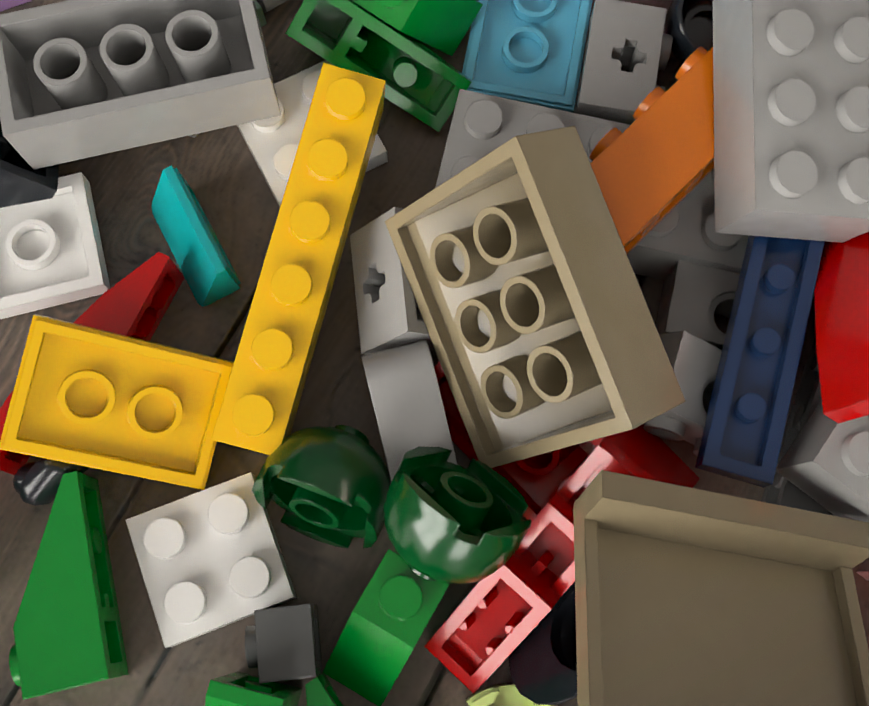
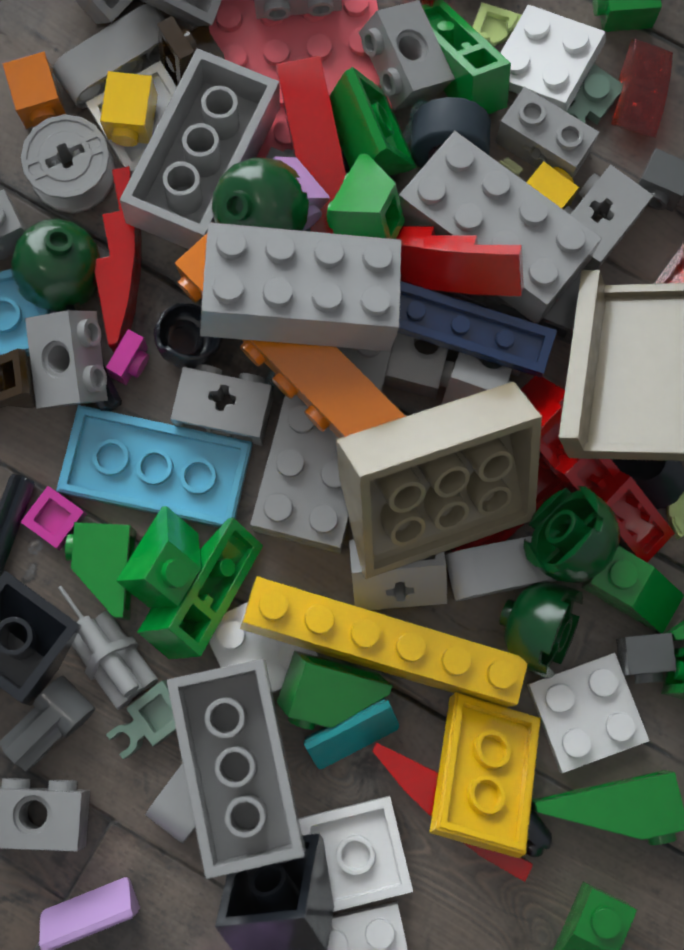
camera: 85 degrees left, 5 degrees up
none -> green slope [277,650,392,730]

